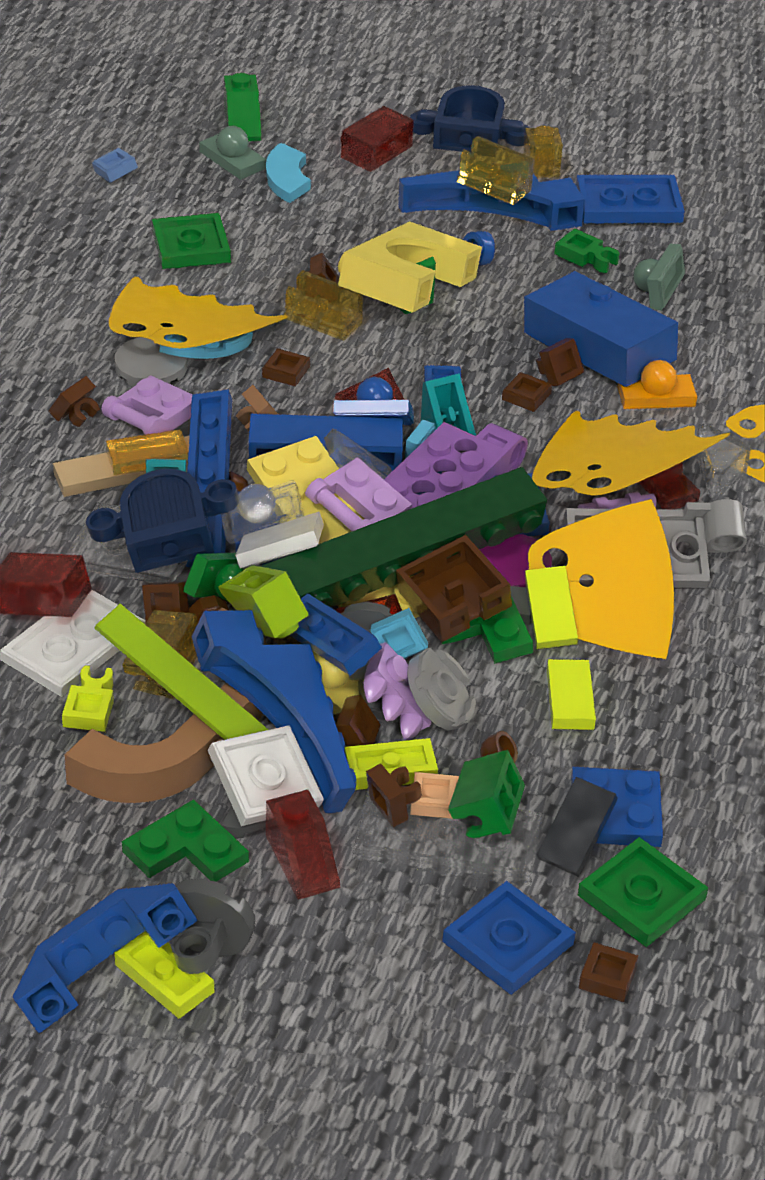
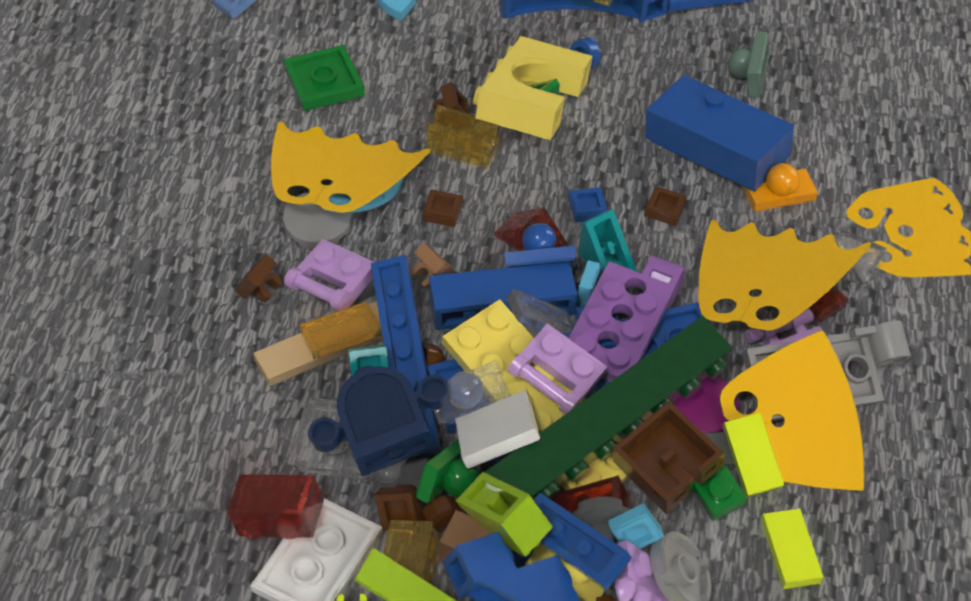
camera: 10 degrees left, 10 degrees up
reddish brown tile [536,338,584,386] -> none
green plate [555,229,620,273] -> none

